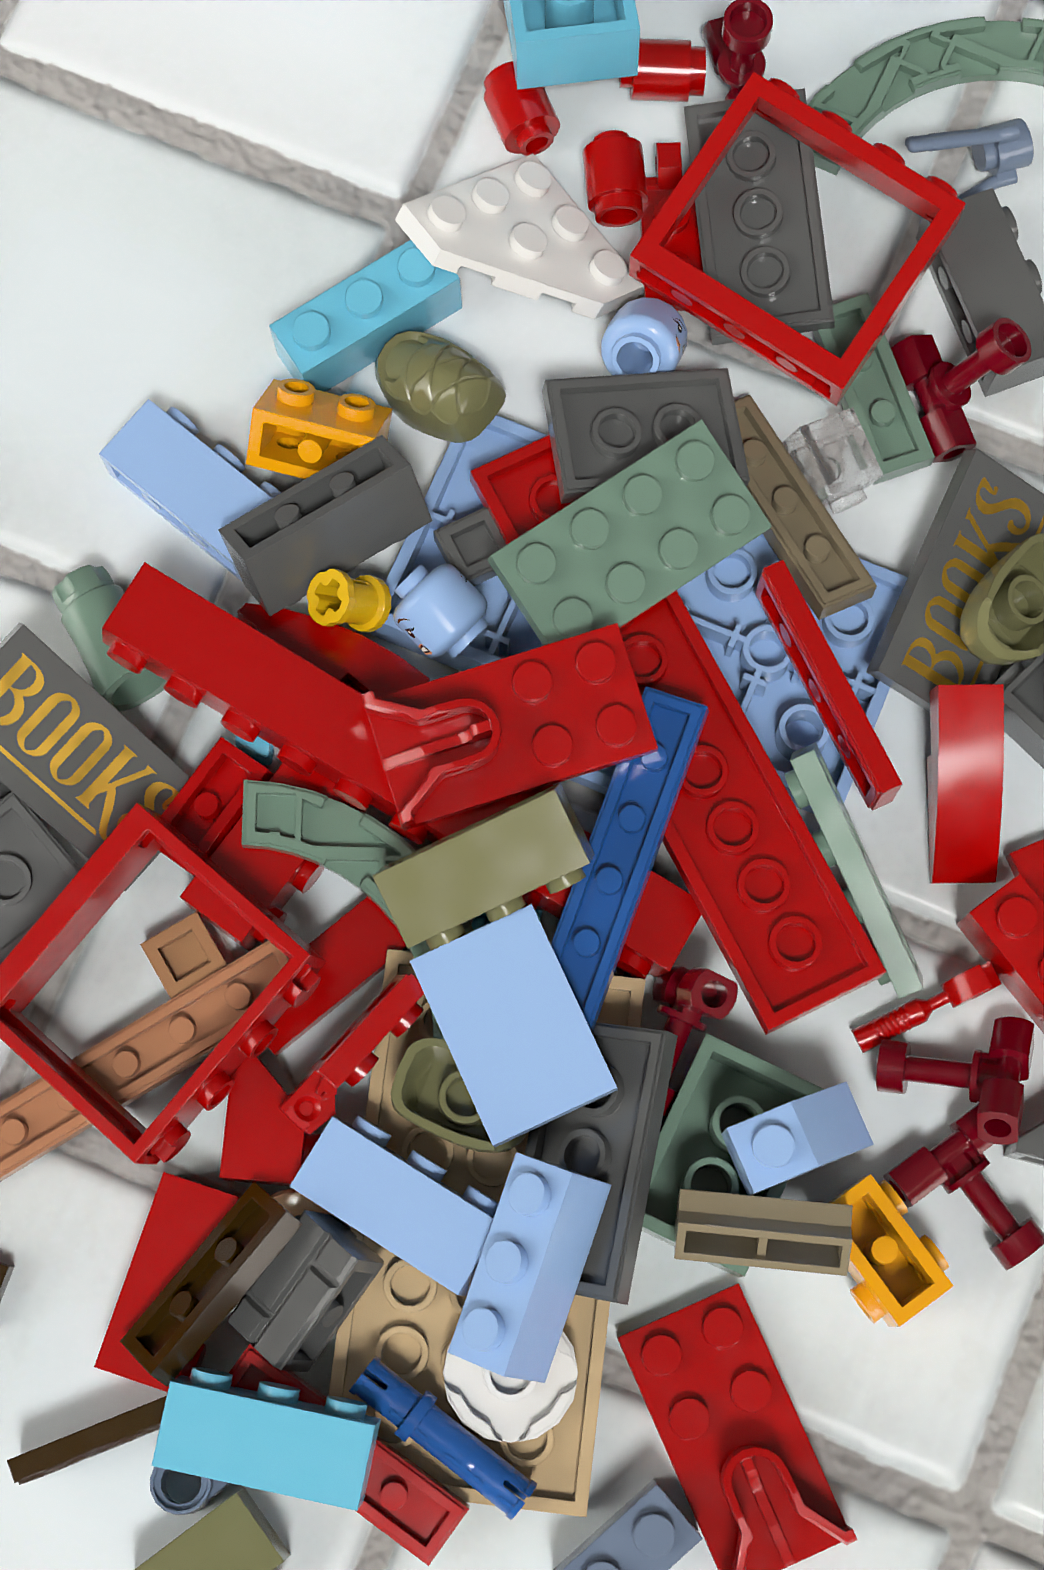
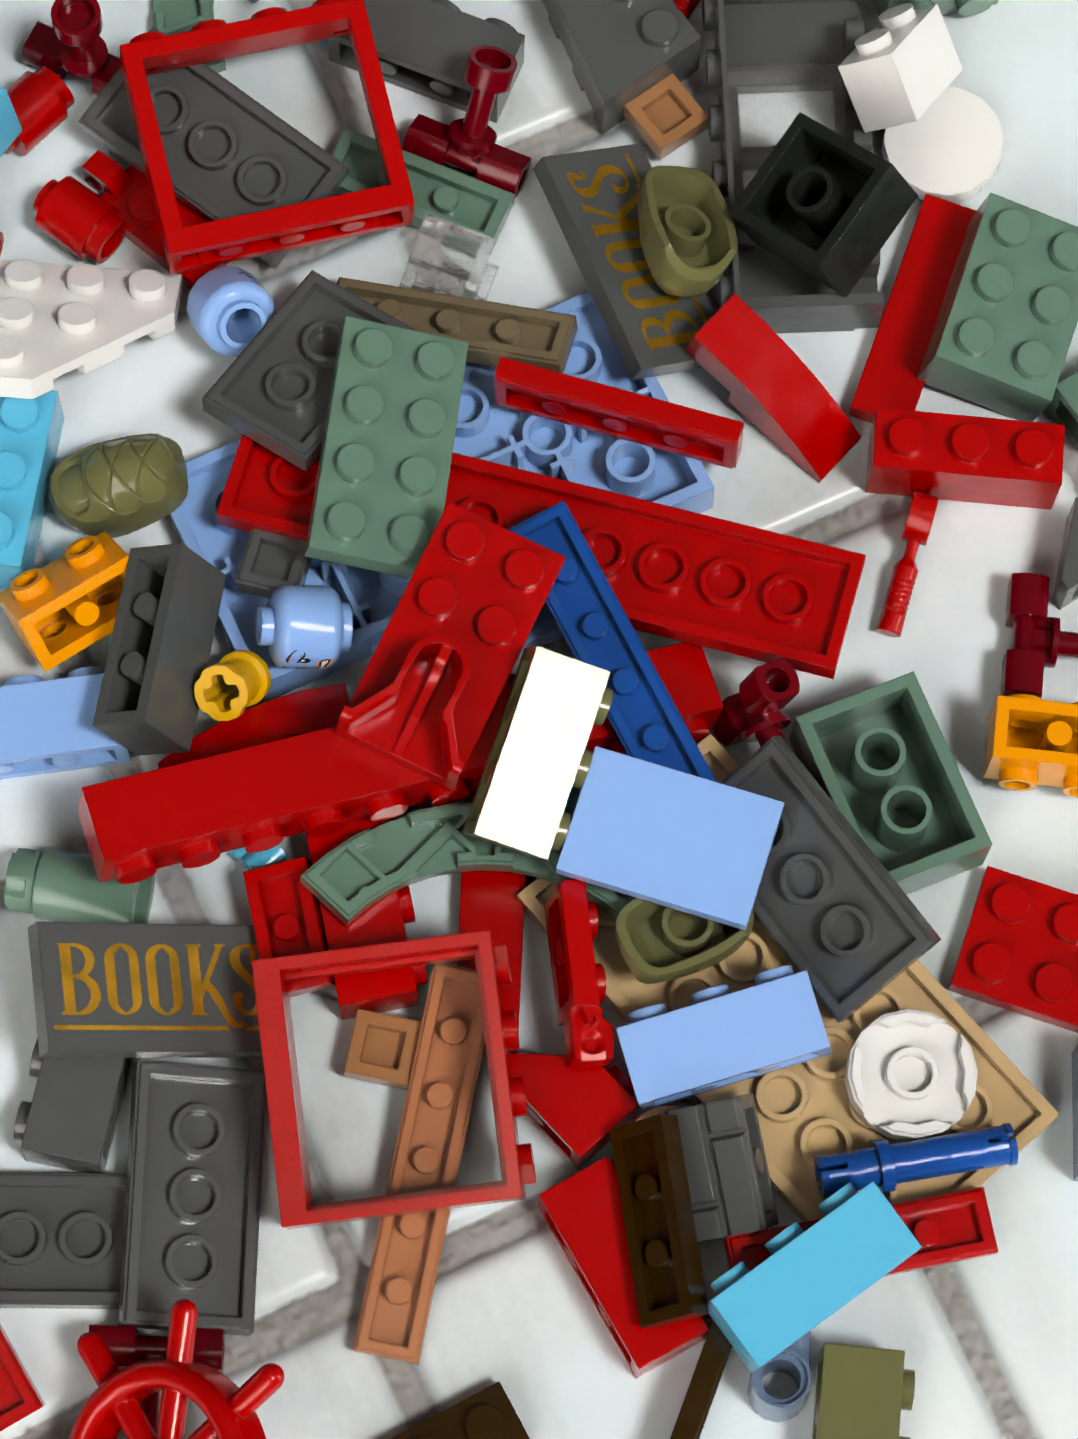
camera: 55 degrees left, 5 degrees down
light blue brick [448,1152,612,1383] -> none
dark tan piece [674,1189,853,1276] -> none
light blue slope [721,1082,874,1196] -> none
plate [784,742,924,999] -> none
dark red bar [876,1016,1034,1145] -> none

